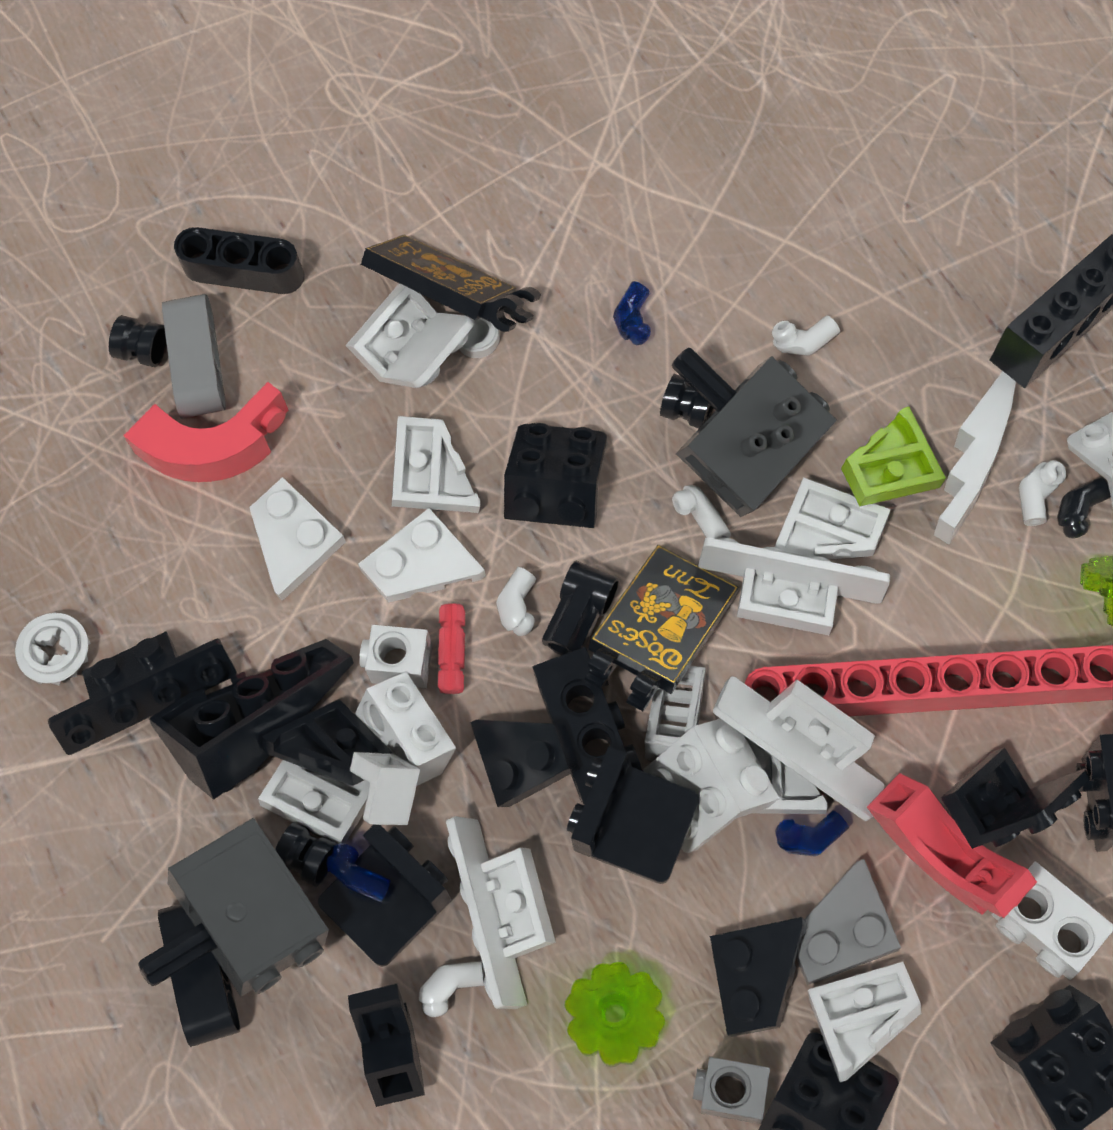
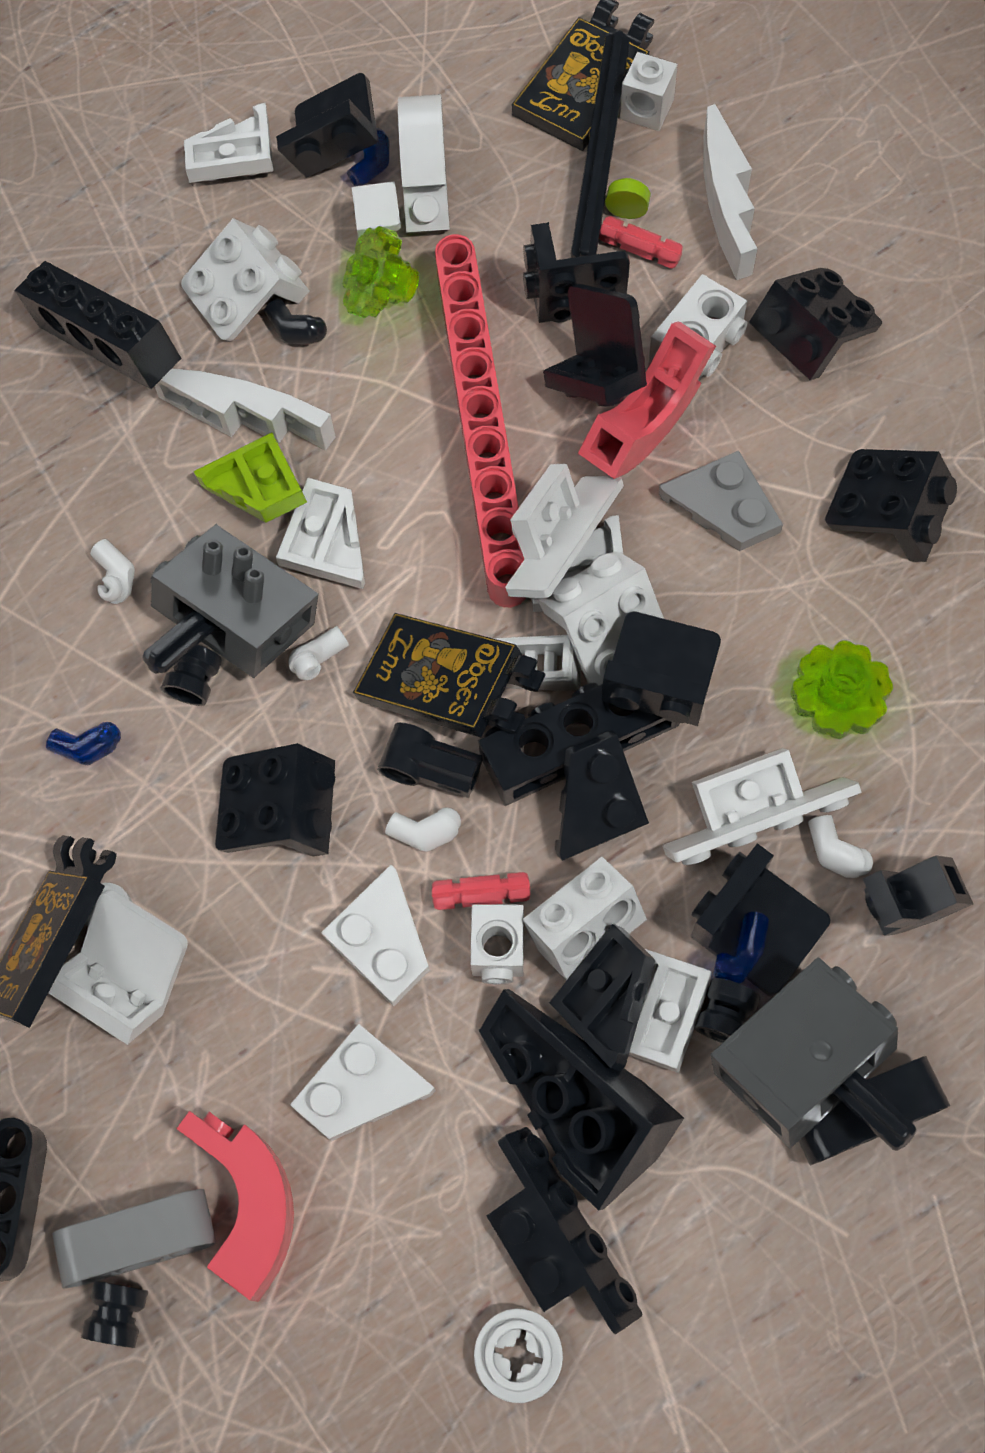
camera: 100 degrees left, 0 degrees up
white panel [350,752,420,825] -> none
white wing [392,416,480,513] -> none
light grey brick [693,1057,770,1124] -> none
white bracket [698,537,890,636] -> none
black wing [710,917,807,1037] -> none
clear blue arm [775,810,849,857] -> none
white wing [808,962,921,1082] -> none
white arm [1019,460,1066,526] -> none

